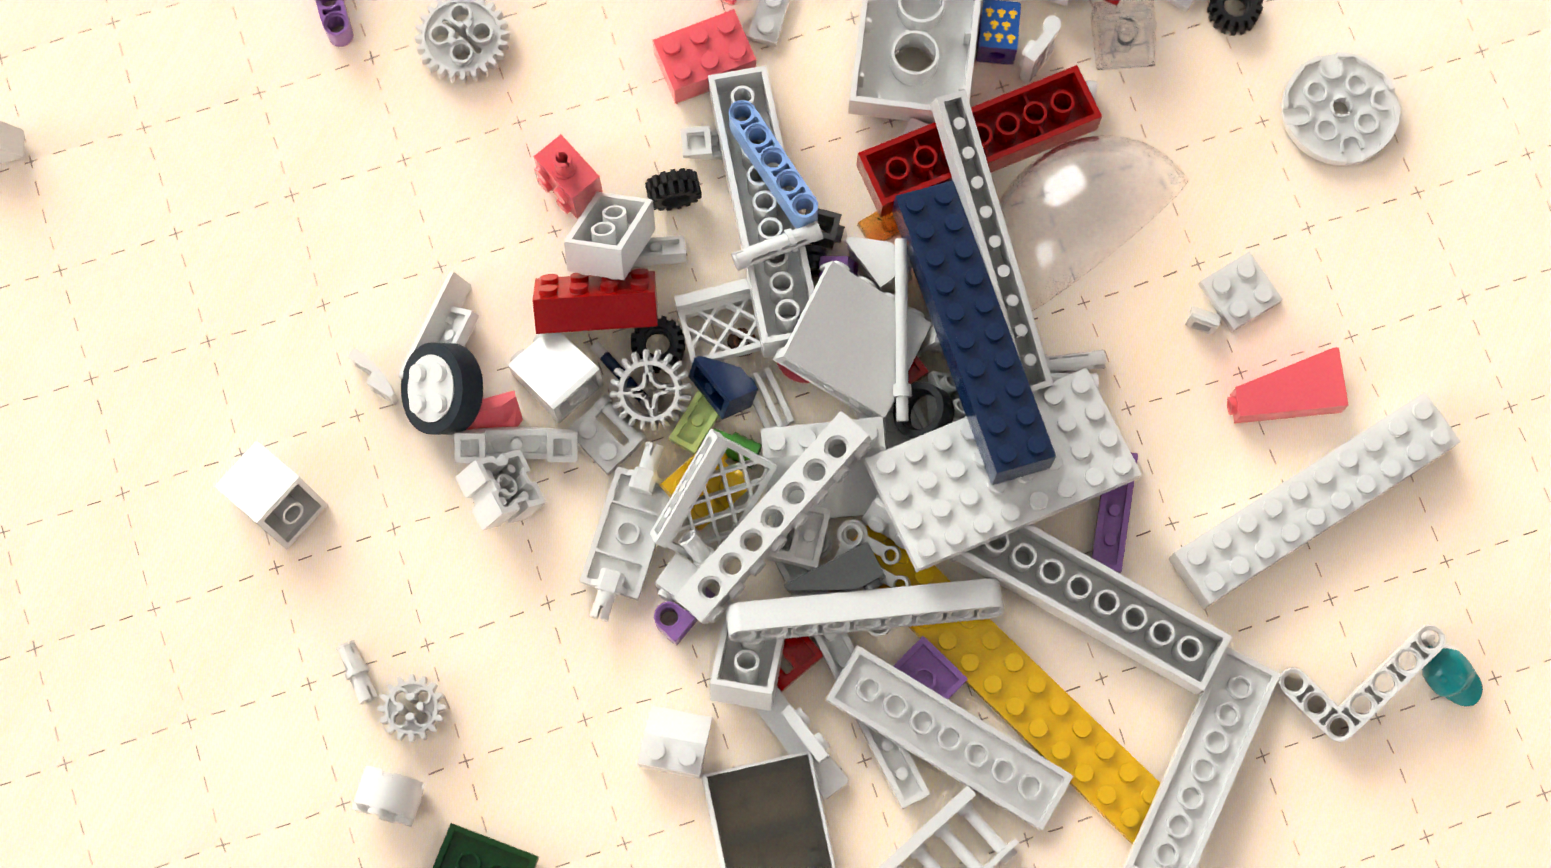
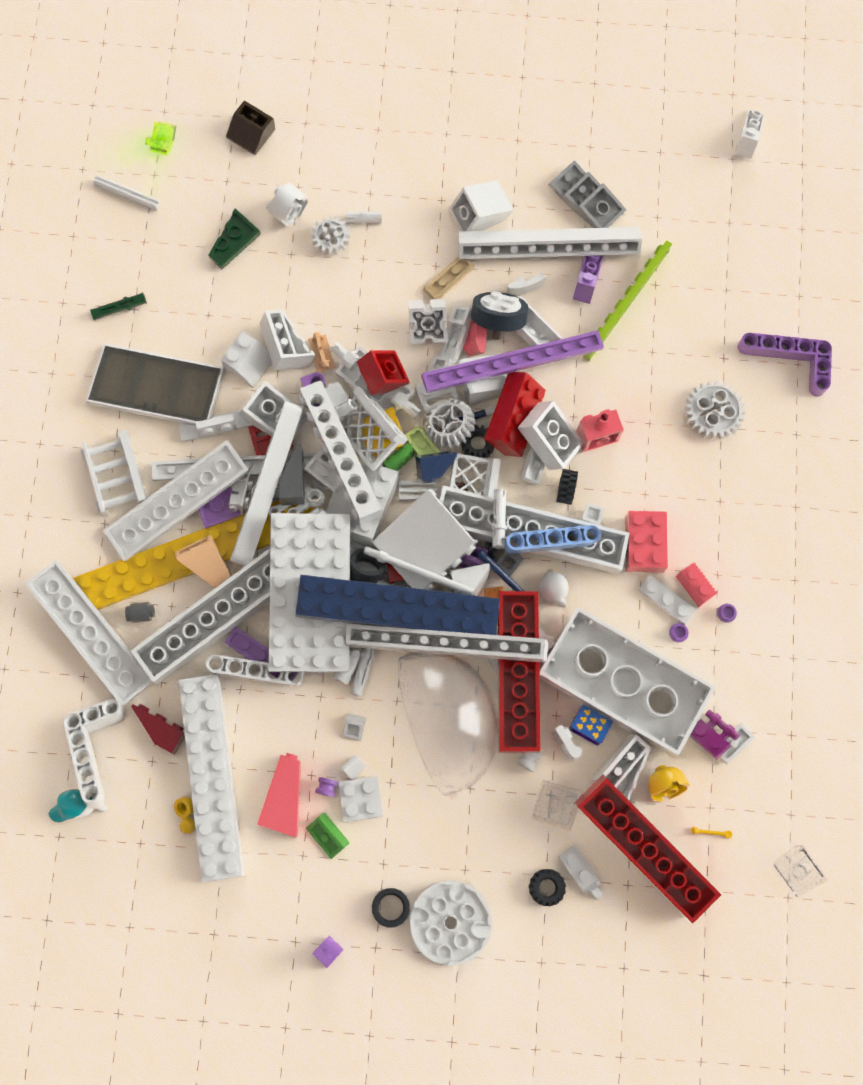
camera: 110 degrees right, 0 degrees up
none -> dark grey brick [125,602,155,623]
none -> dark red slope [131,704,185,755]
none -> yellow plate [174,796,195,834]
none -> light nougat slope [176,535,232,588]
none -> white beam [206,655,304,686]
none -> white hinge [228,473,253,516]
none -> white wedge [259,310,315,370]
none -> bright green slope [306,813,350,859]
none -> light nougat hinge [308,332,335,373]
none -> medium lavender plate [312,935,344,968]
none -> medium lavender wheel [315,777,338,797]
none -> white slope [342,713,366,741]
none -> red slope [356,350,410,395]
none -> black tyre [371,888,410,928]
none -> medium lavender plate [421,330,604,393]
none -> tan tile [423,256,475,299]
none -> white brick [458,227,643,259]
none -> dark blue bar [476,549,525,591]
none -> white hair [539,569,569,608]
none -> light grey slope [548,160,627,228]
none -> medium lavender slope [572,255,604,304]
none -> lime plate [583,240,672,362]

